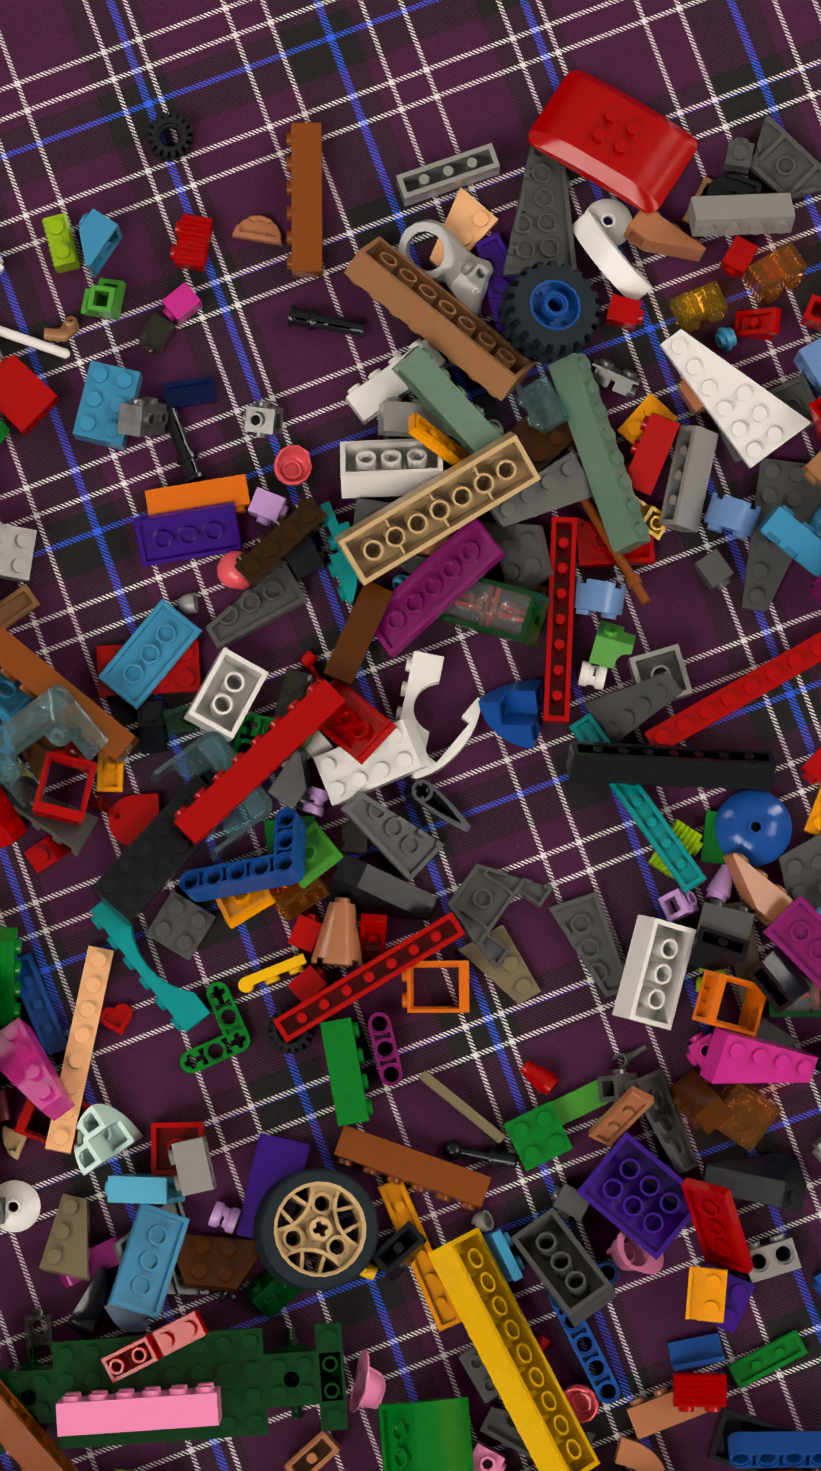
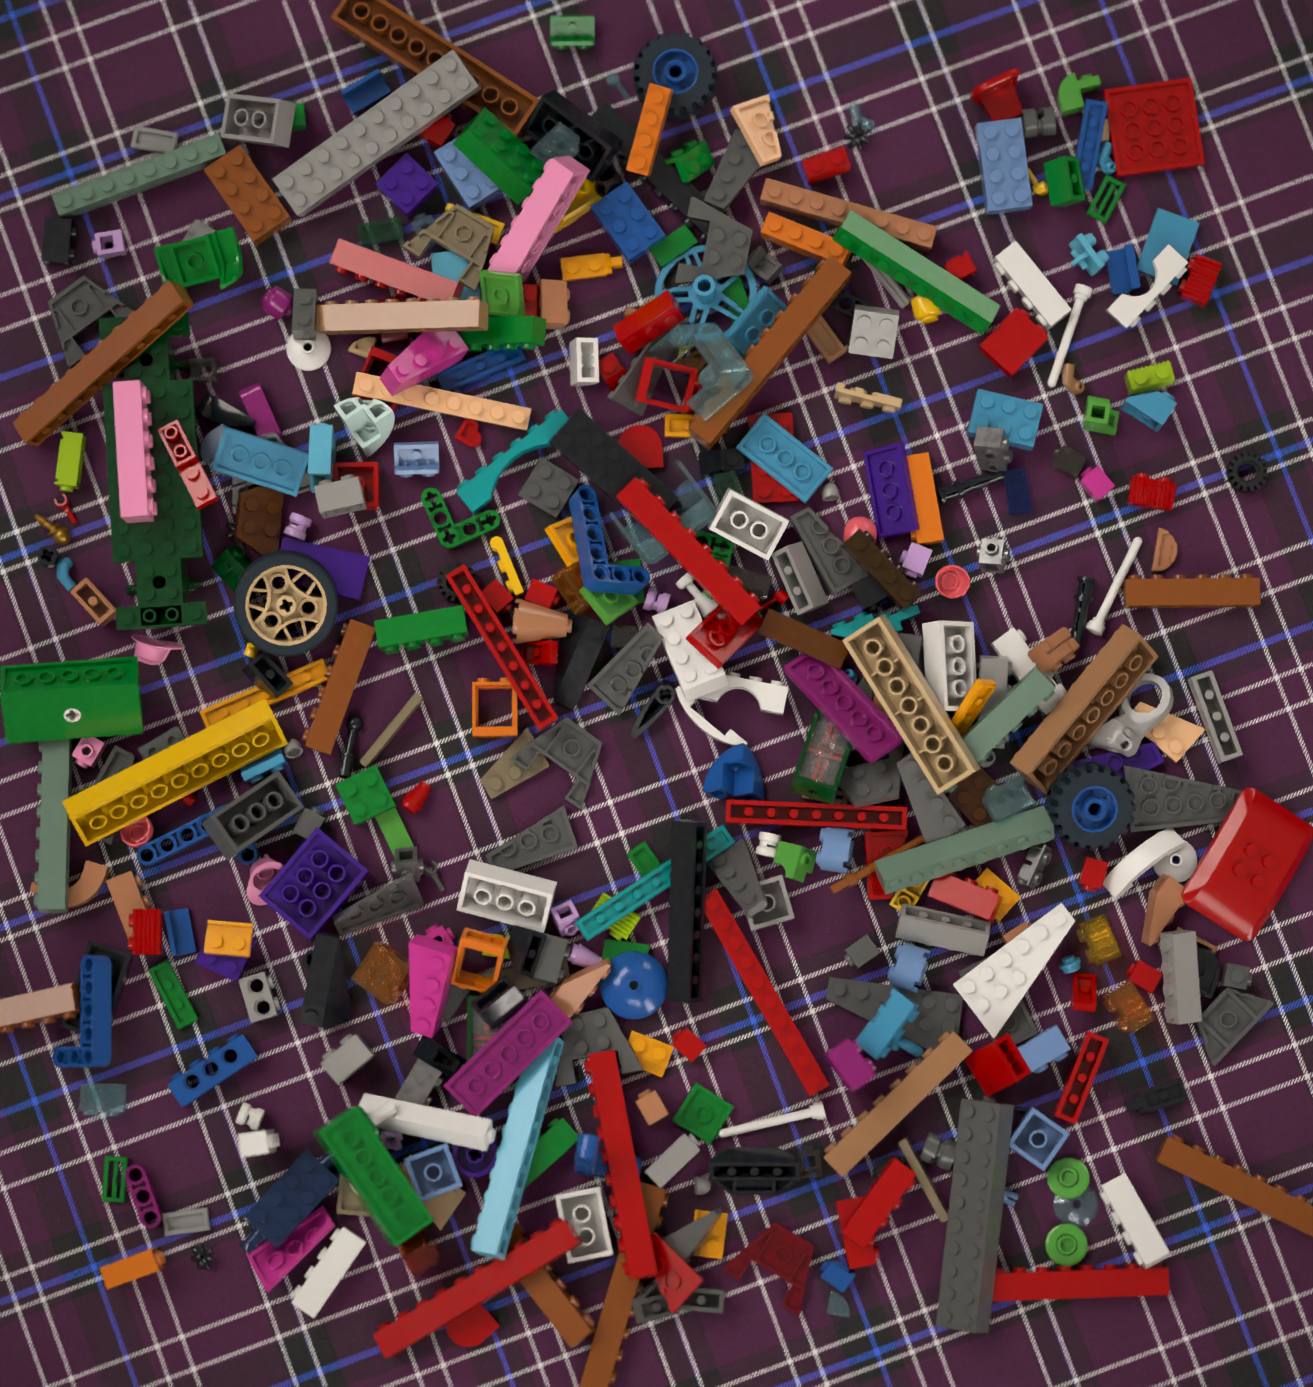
camera: 85 degrees right, 0 degrees up
dark tan wing [39,1194,90,1281] -> none
clear red hand [88,792,120,819] -> none
black slope [268,748,312,810] -> none
magenta beam [368,1012,403,1086] -> none
nougat tile [588,1086,654,1147] -> none
reddish brown brick [669,1069,733,1134] -> none
red plate [681,1177,754,1274] -> none
none -> medium blue bracket [394,441,440,477]
none -> white brick [569,338,599,386]
none -> green tile [627,841,661,877]
none -> light grey brick [771,542,829,615]
none -> tan wing [834,382,902,413]
none -> nougat brick [1027,627,1079,673]
none -> white piece [1085,537,1142,636]

